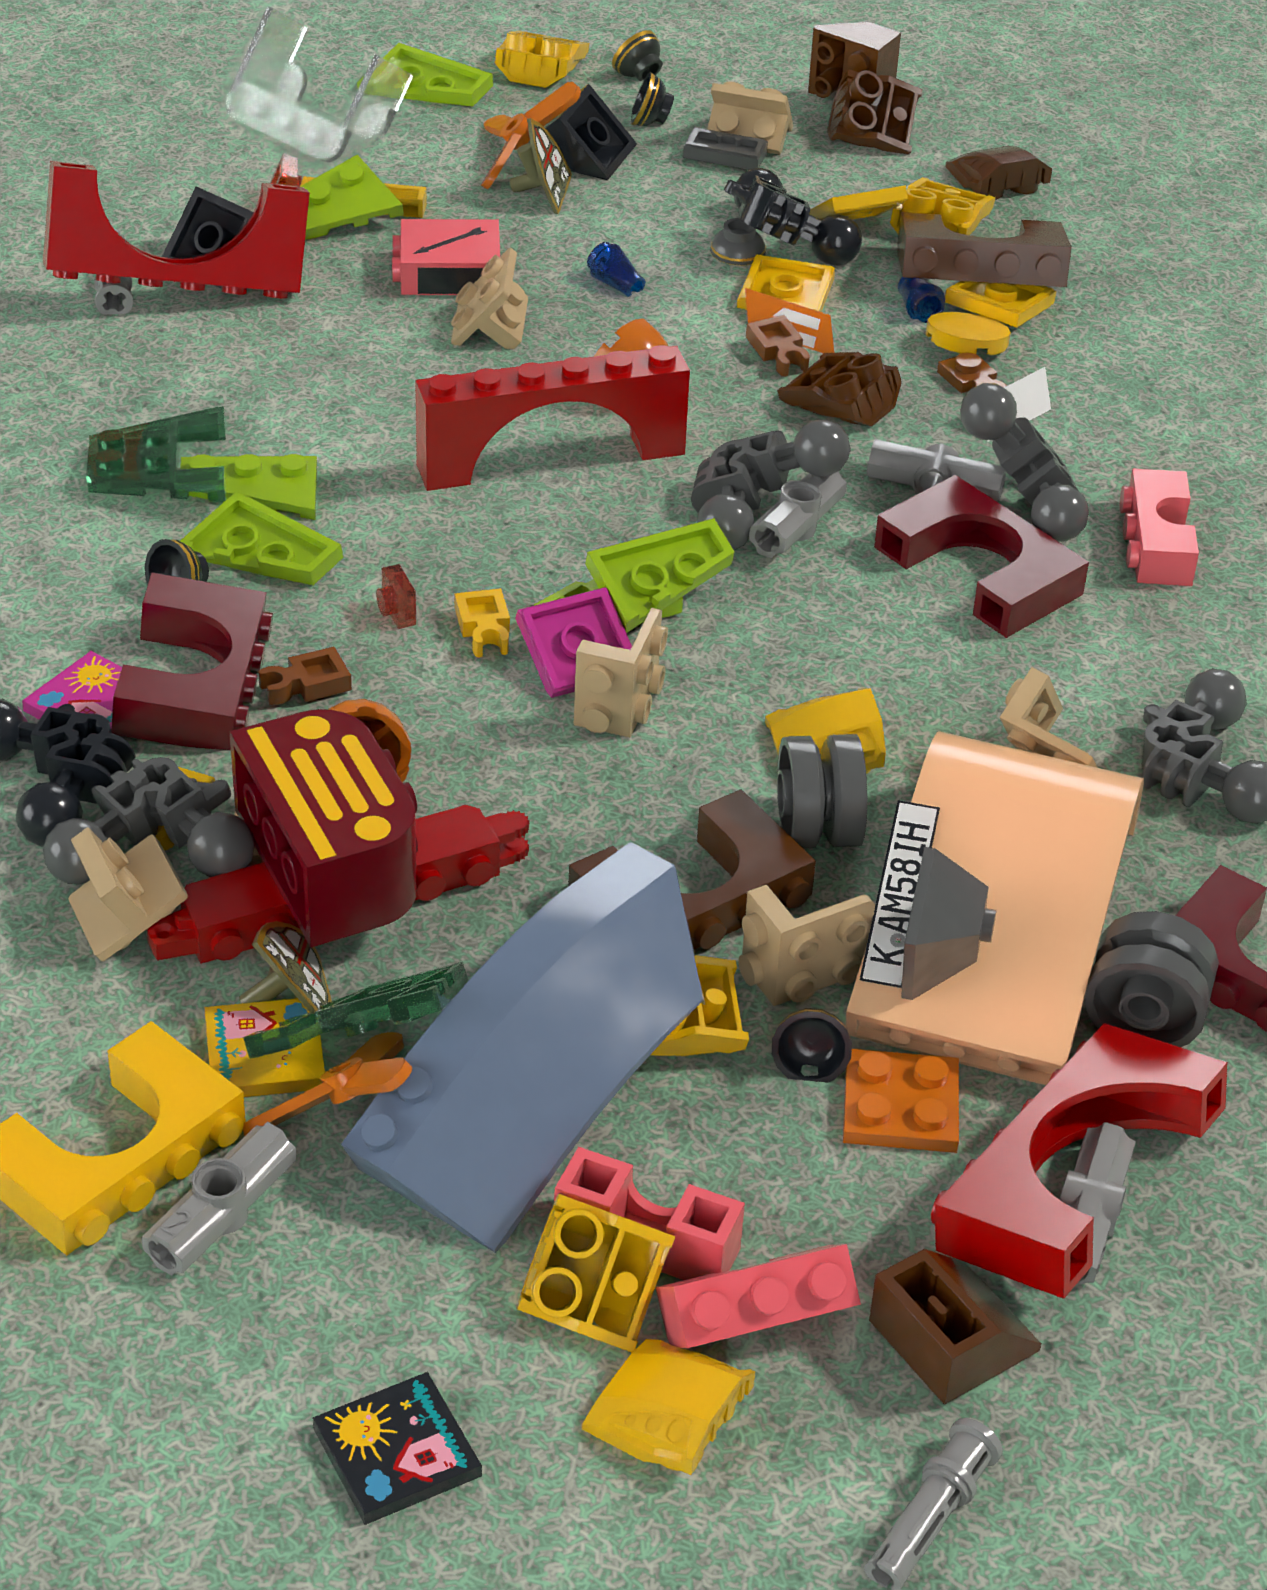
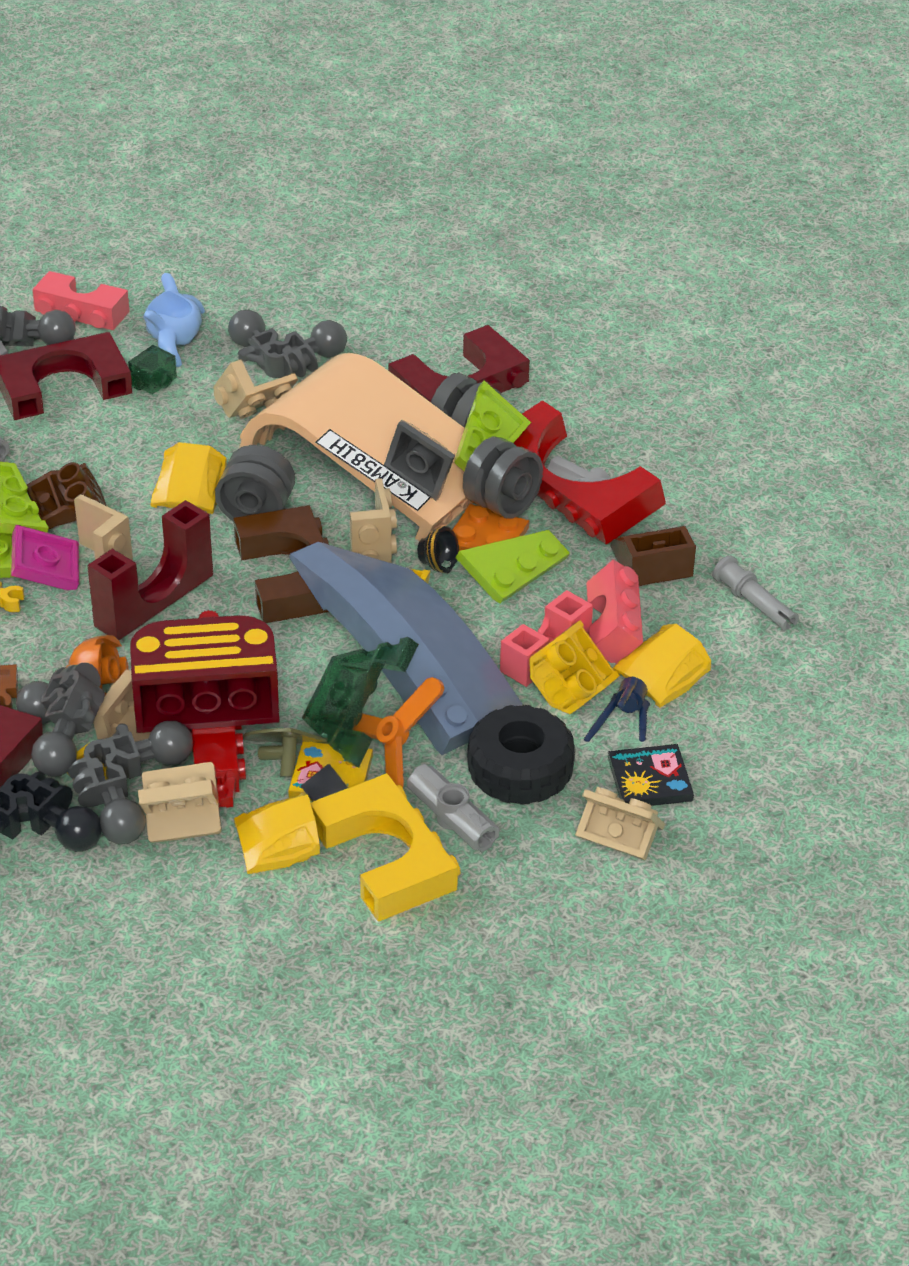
camera: 70 degrees left, 0 degrees up
none -> dark grey piece [15,663,105,777]
none -> reddish brown slope [27,462,107,529]
none -> dark red arch [87,500,213,640]
none -> clear green brick [128,345,177,395]
none -> light blue piece [143,273,205,367]
none -> yellow slope [234,792,320,874]
none -> black tile [301,764,349,802]
none -> lime wing [454,381,531,471]
none -> lime wing [455,530,570,603]
none -> dark grey wheel [463,437,543,518]
none -> black tyre [467,704,575,805]
none -> tan bracket [575,787,665,860]
none -> dark blue plant [584,676,650,742]

